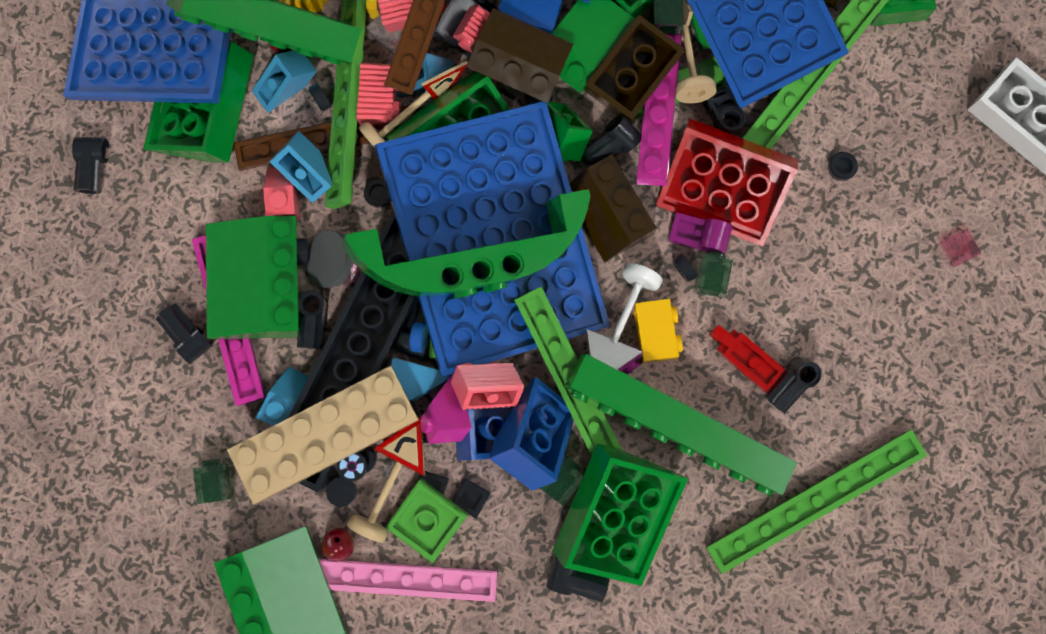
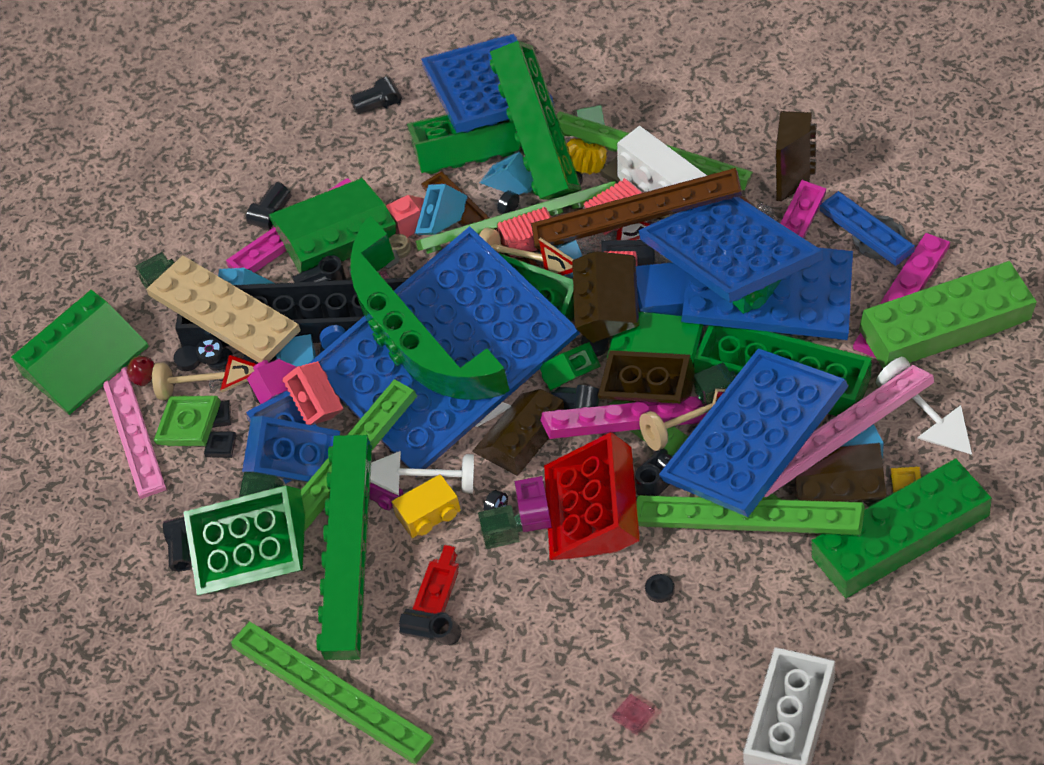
camera: 70 degrees right, 30 degrees down
none -> dark tan plate [389,234,412,258]

